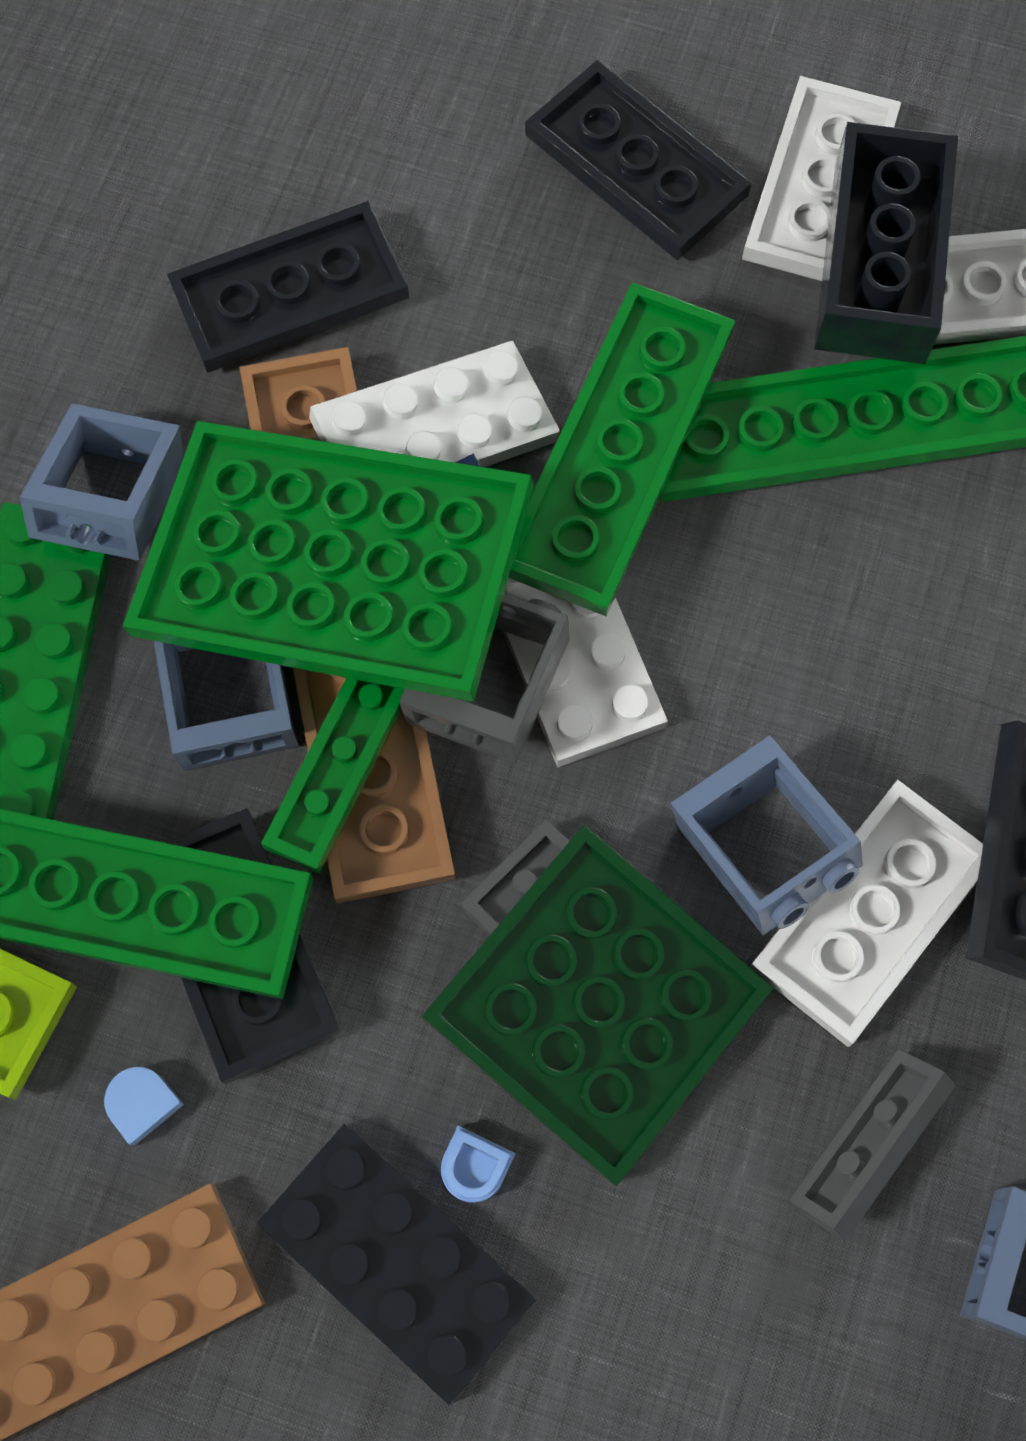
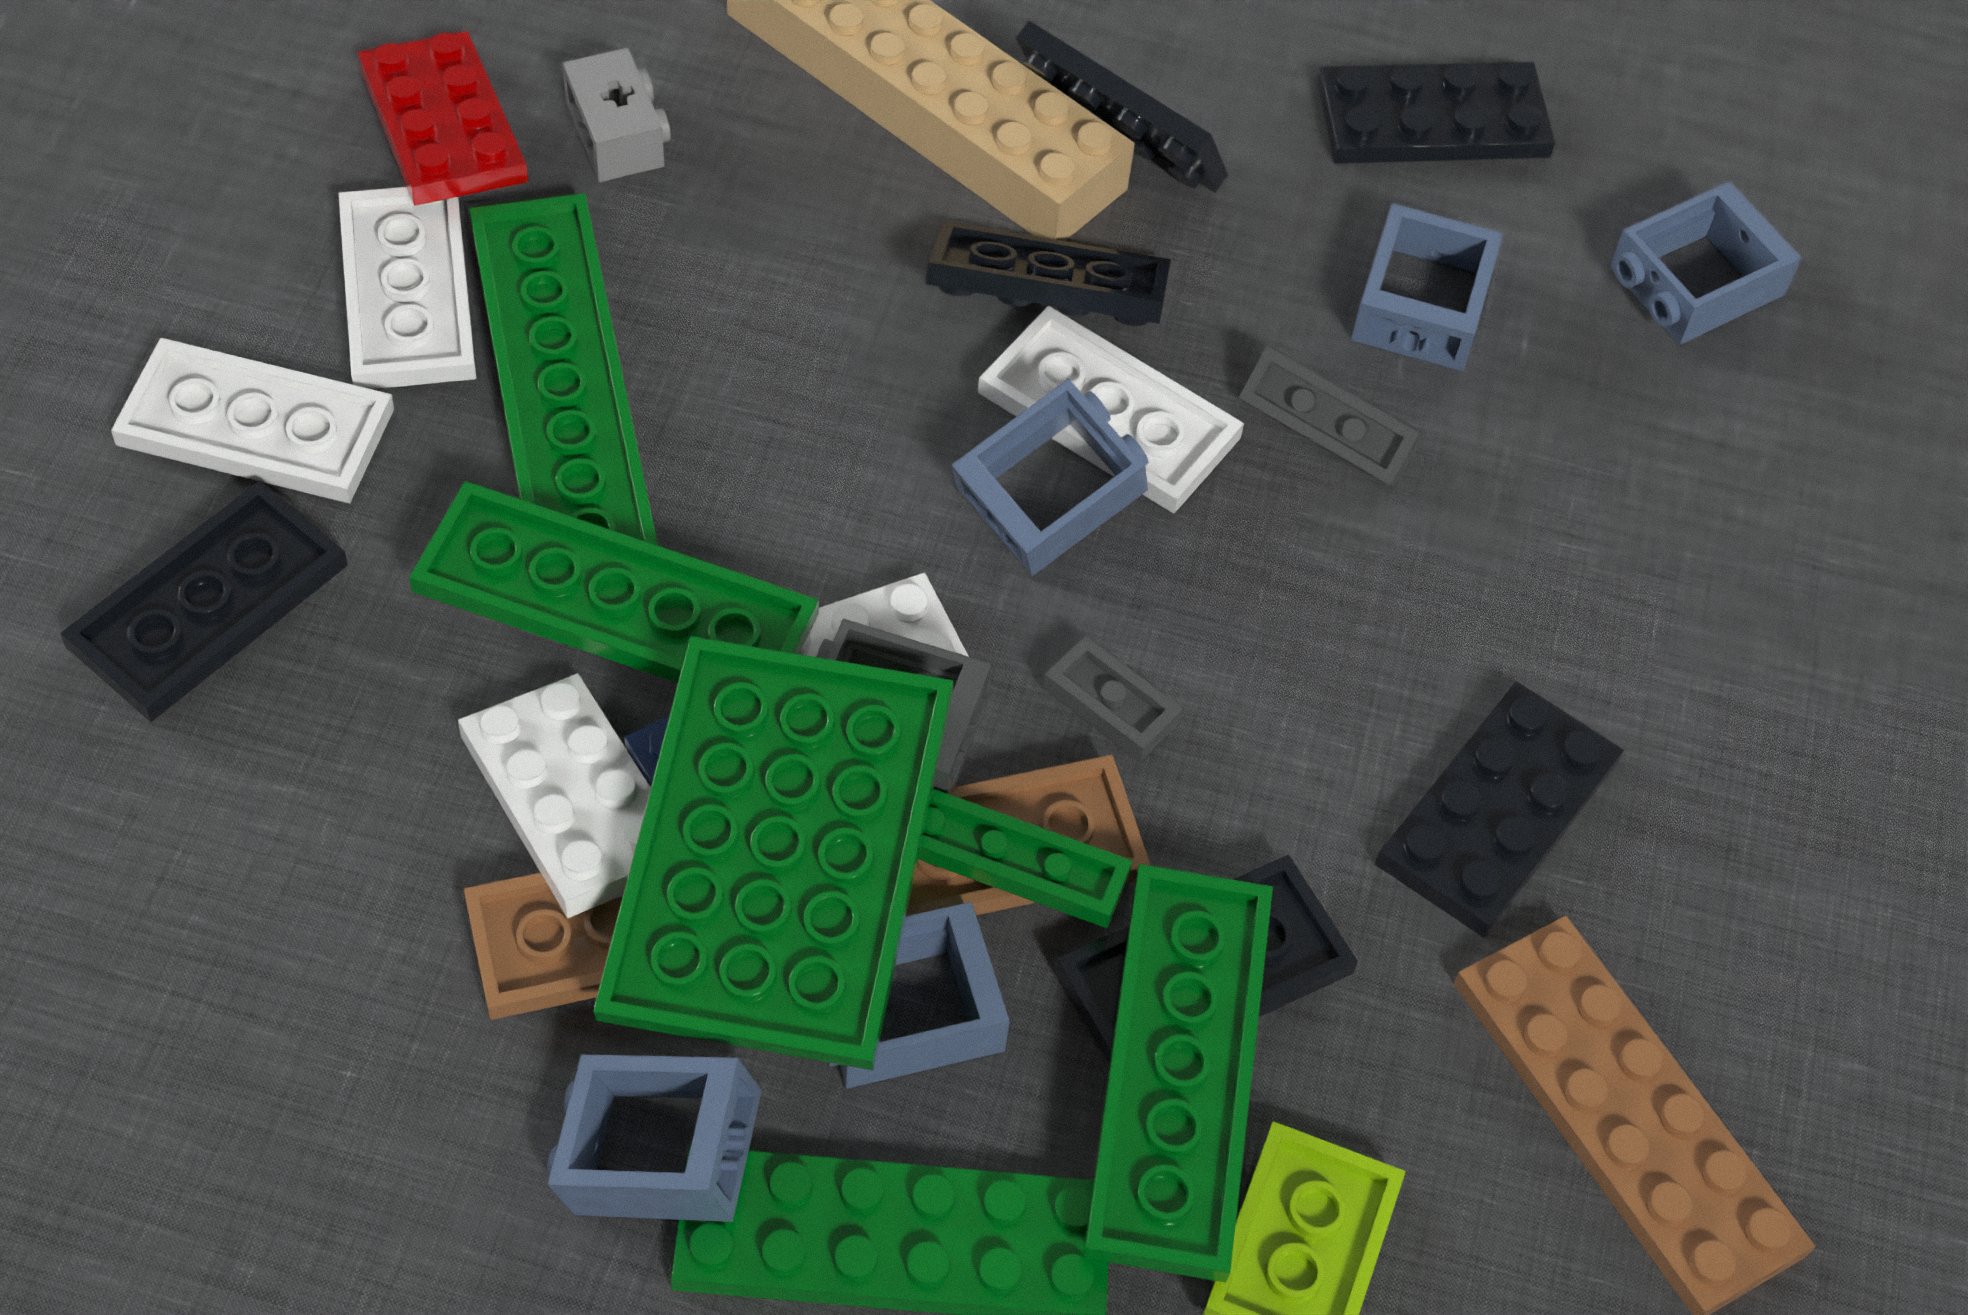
camera: 100 degrees left, 15 degrees down
light blue tile [104,1067,184,1146] -> none
black plate [167,201,410,373] -> none
dark green plate [420,825,773,1187] -> none
light blue tile [441,1125,515,1203] -> none
black brick [814,122,958,364] -> none

